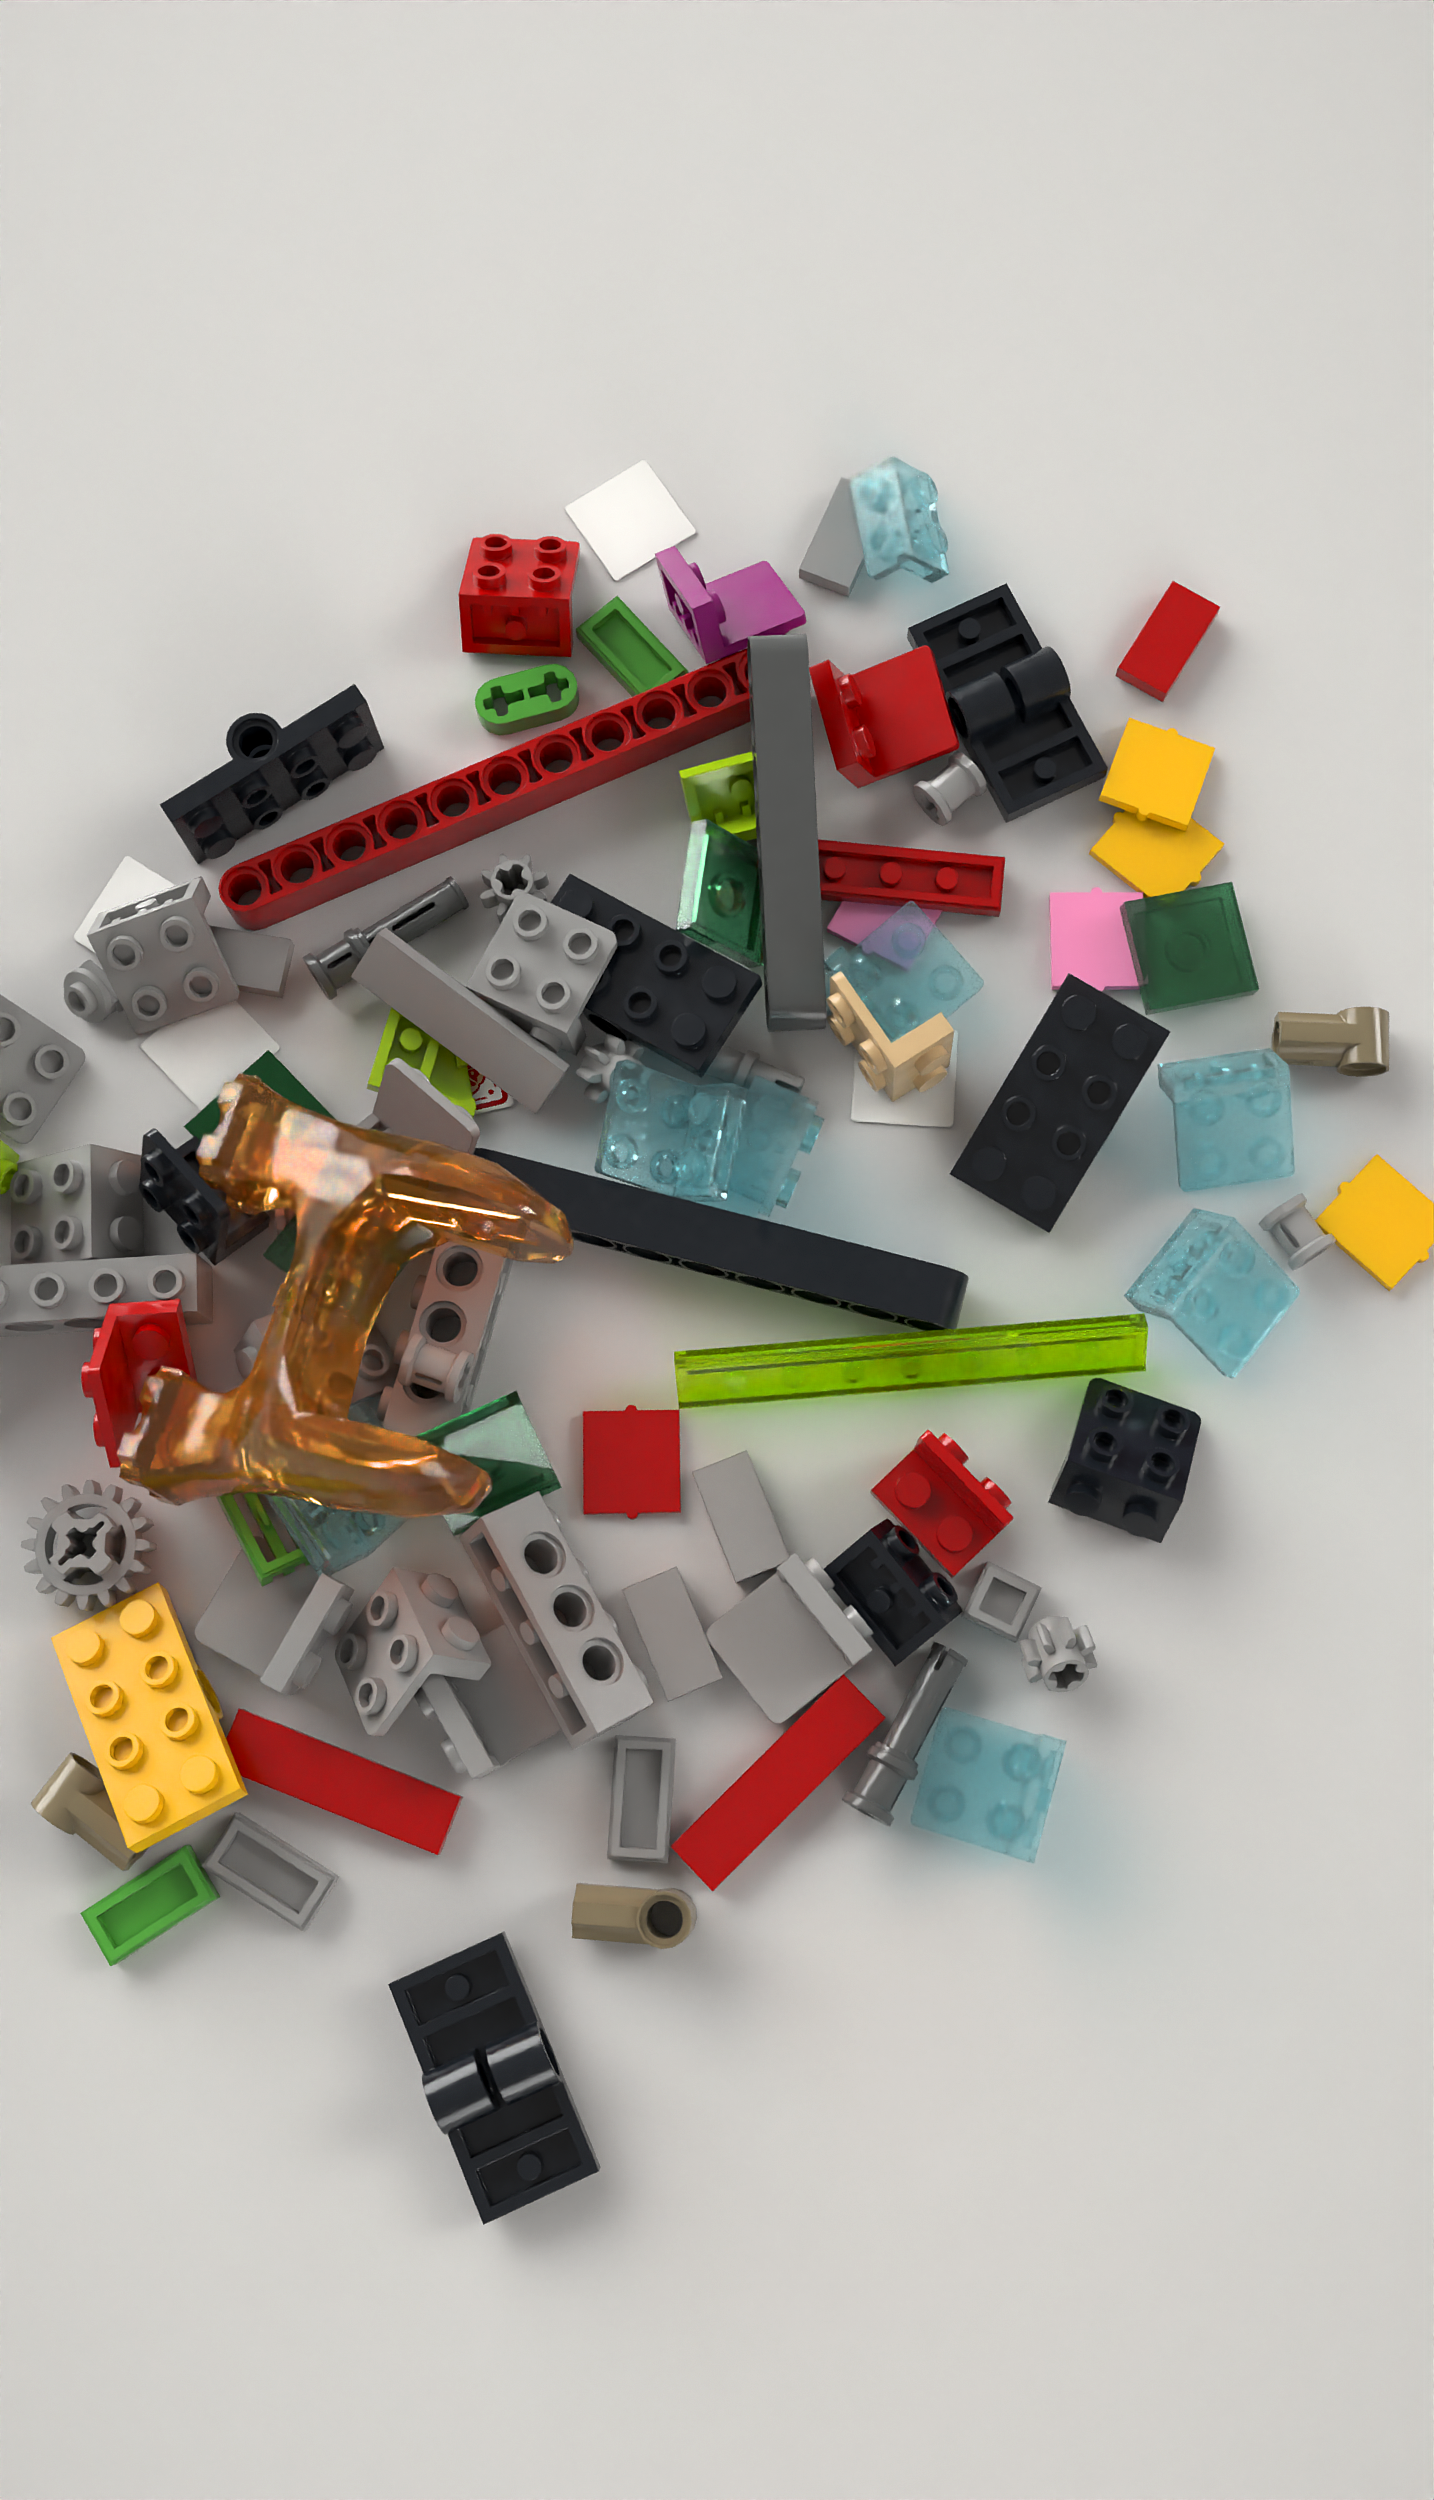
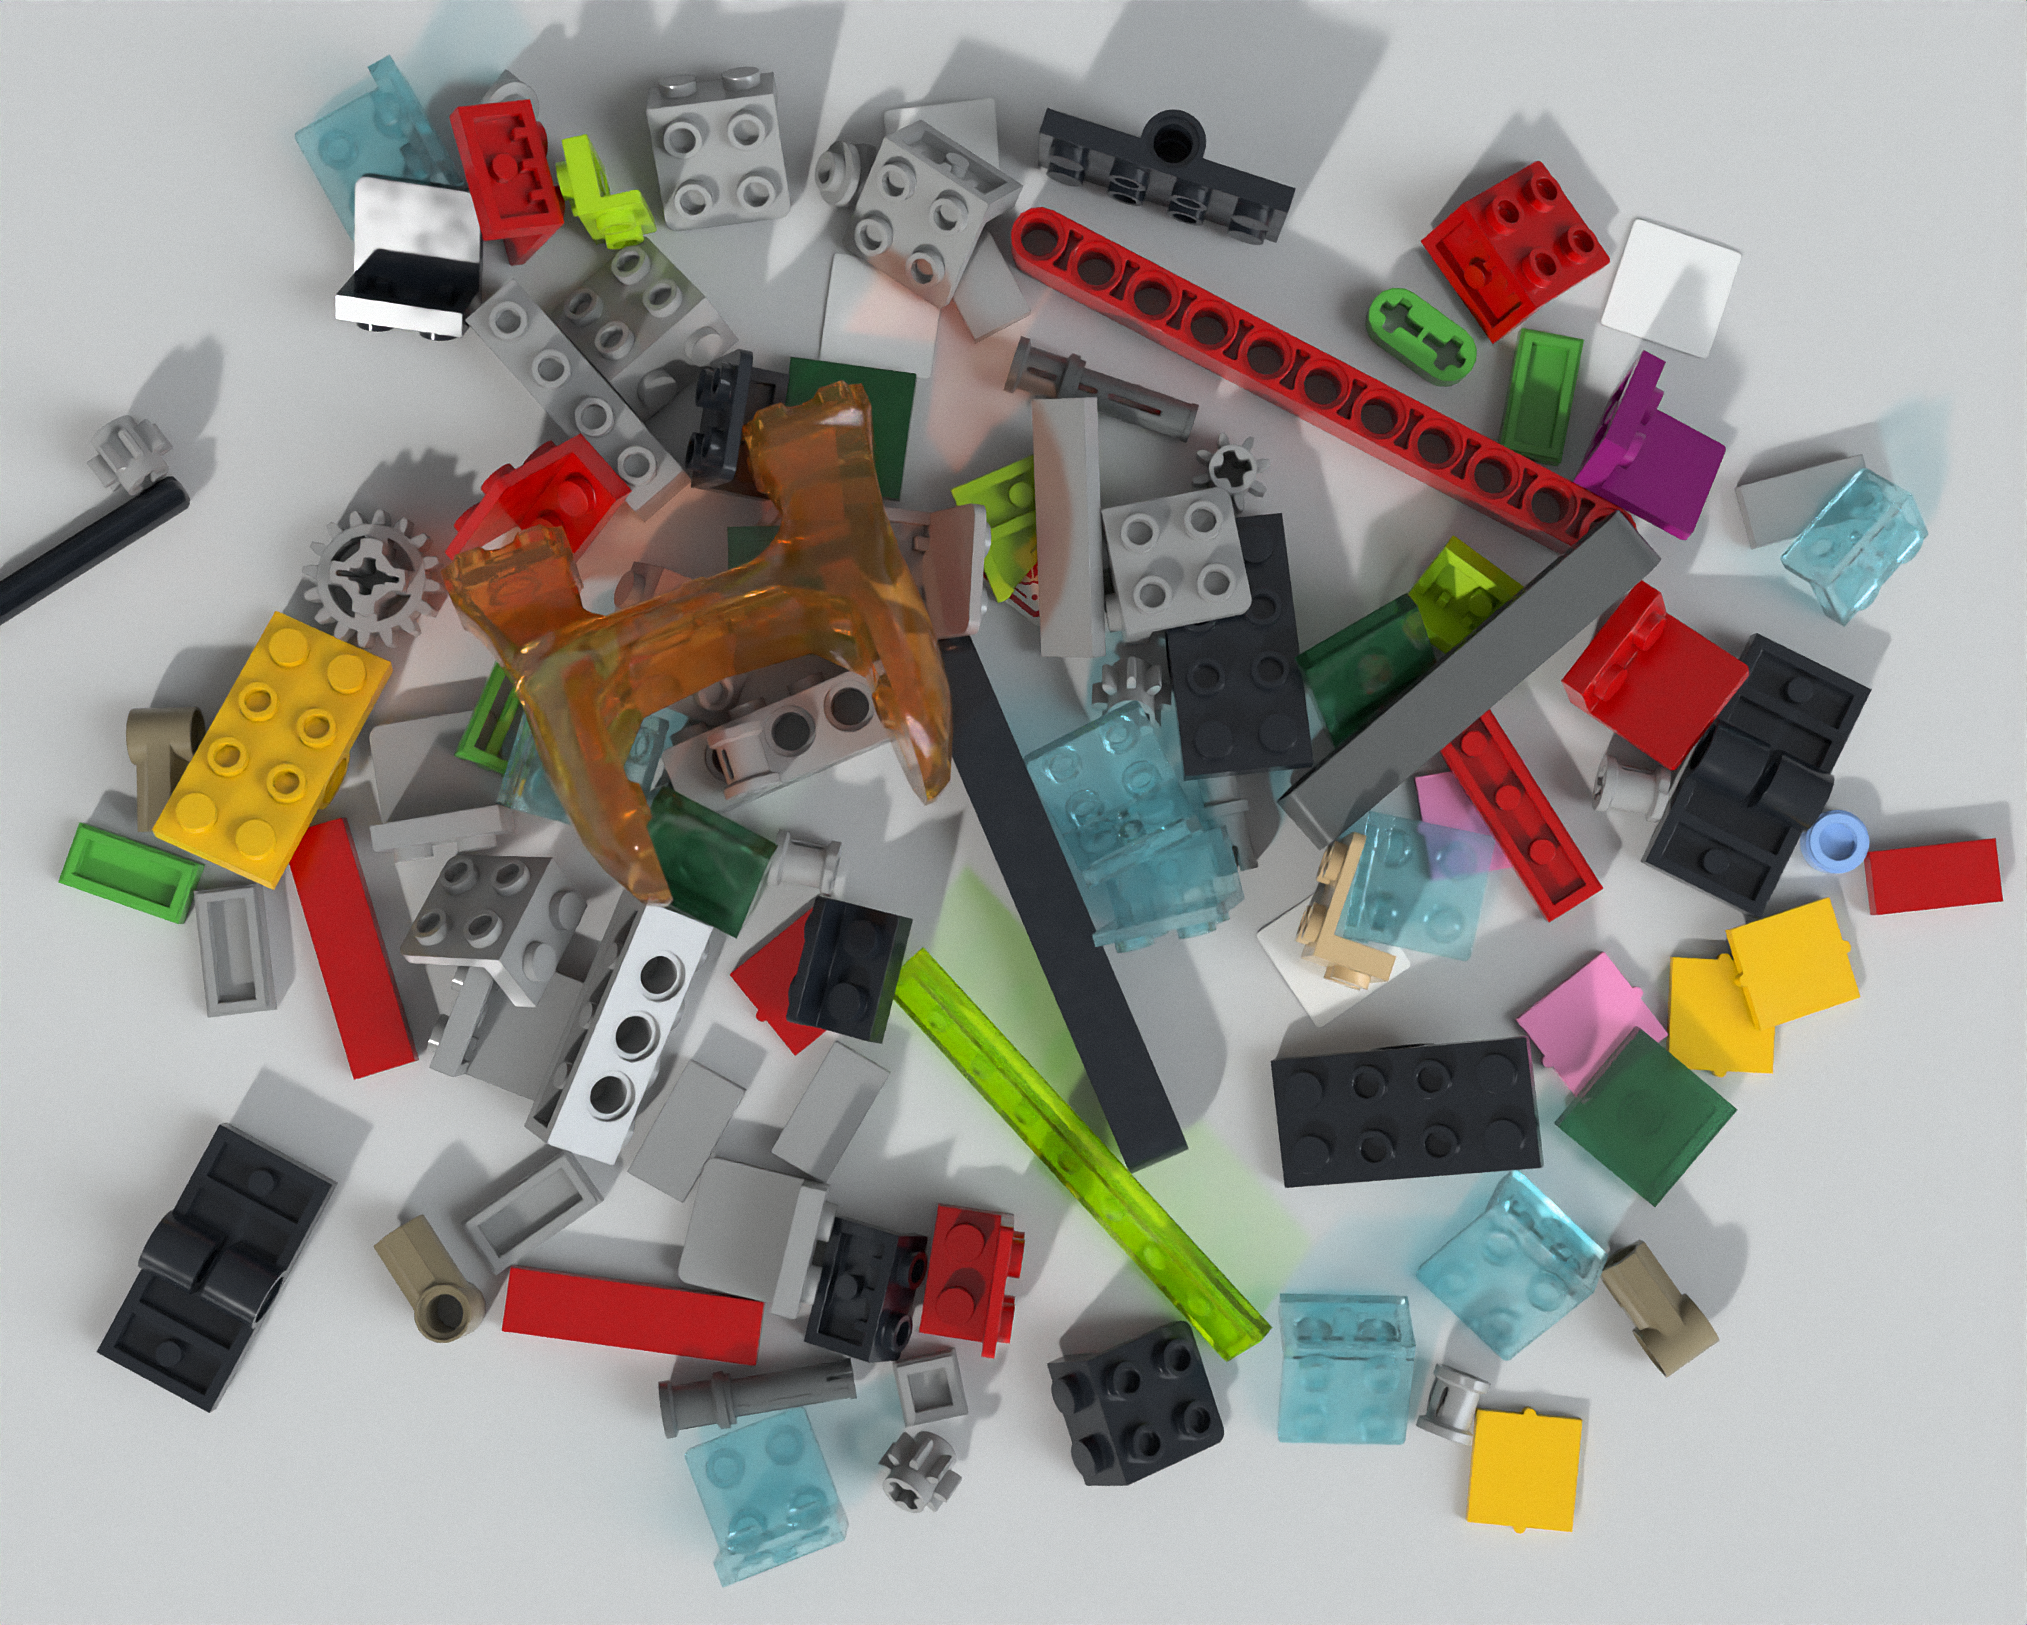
camera: 45 degrees right, 10 degrees up
none -> light grey bush [768,829,842,897]
none -> black bracket [786,896,913,1044]
none -> light blue tile [1800,810,1869,874]

